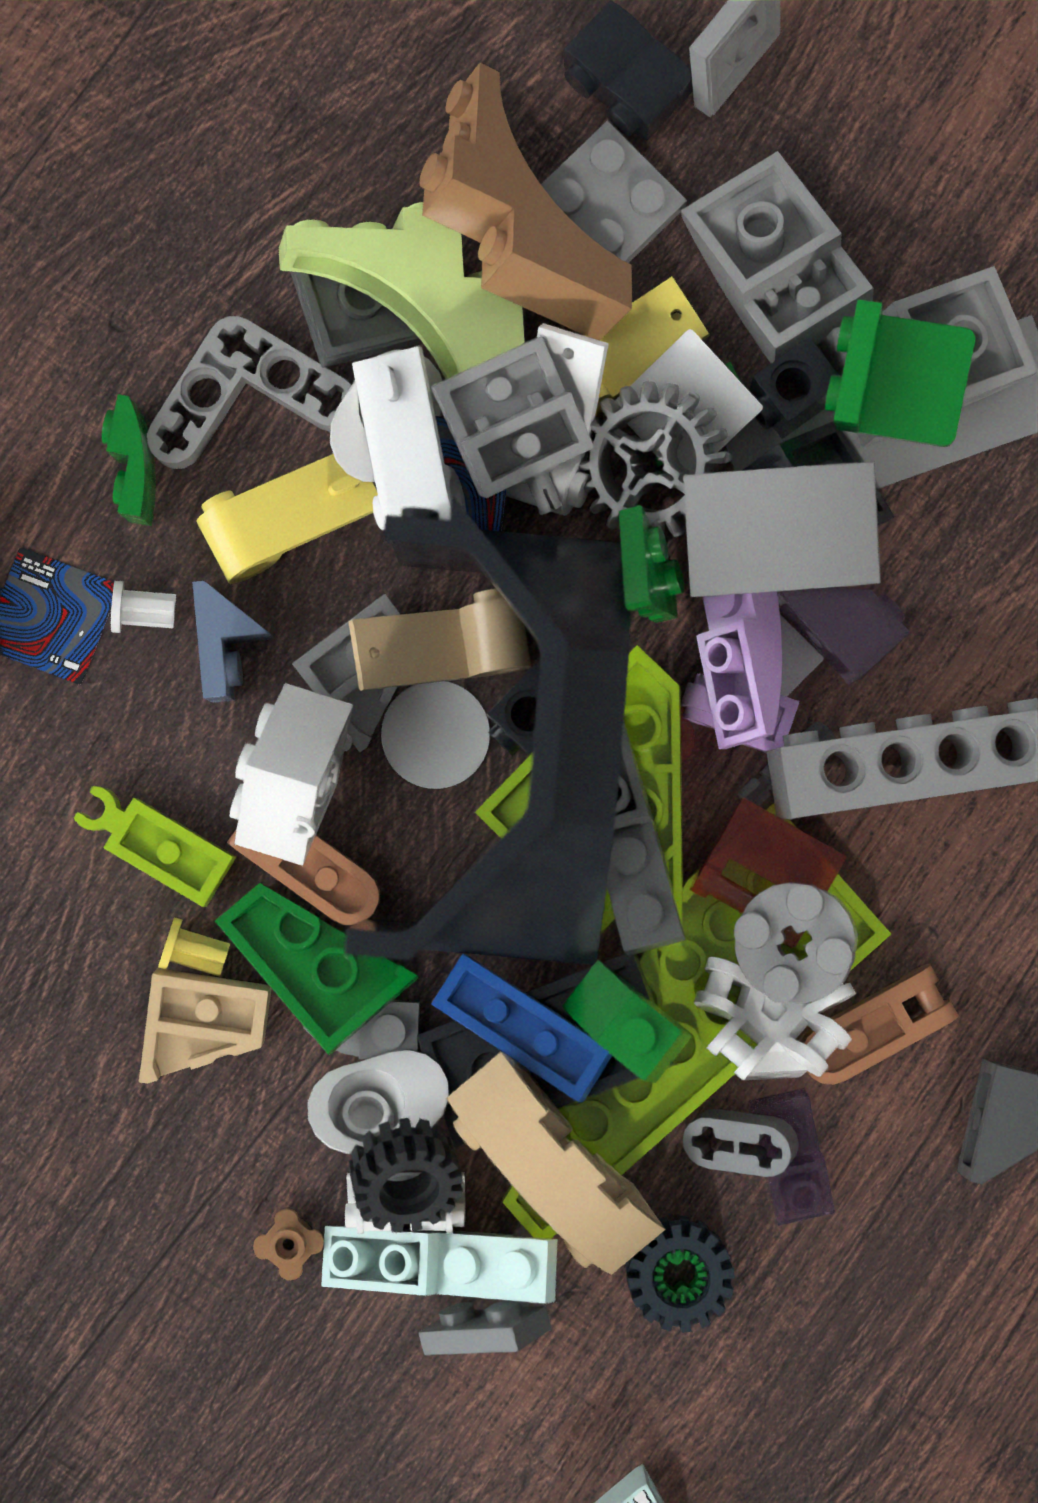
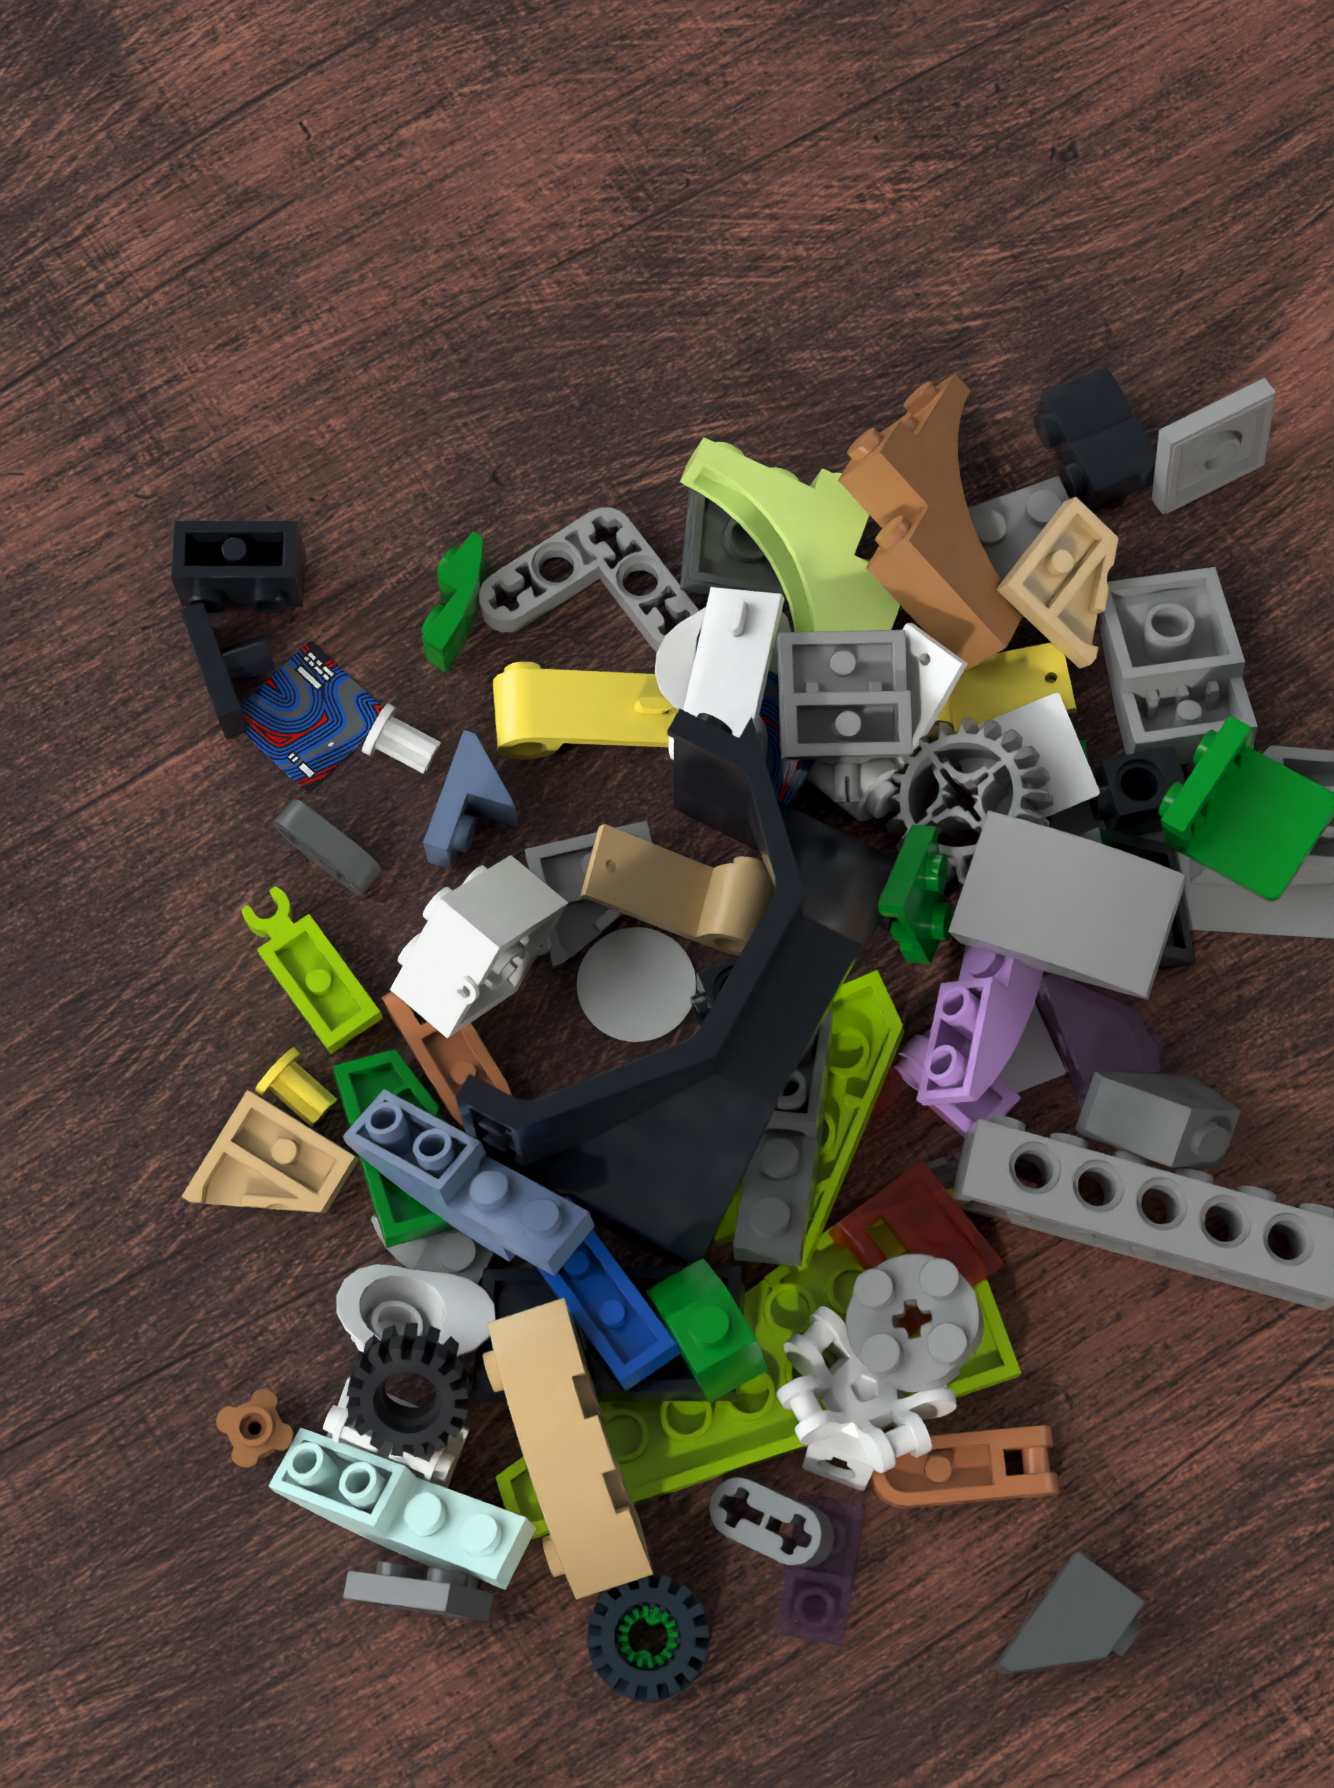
camera: 25 degrees right, 15 degrees down
none -> dark grey beam [273,799,383,896]
none -> sand blue slope [343,1089,595,1276]
none -> tan wing [996,496,1119,669]
none -> dark grey slope [1075,1071,1241,1169]

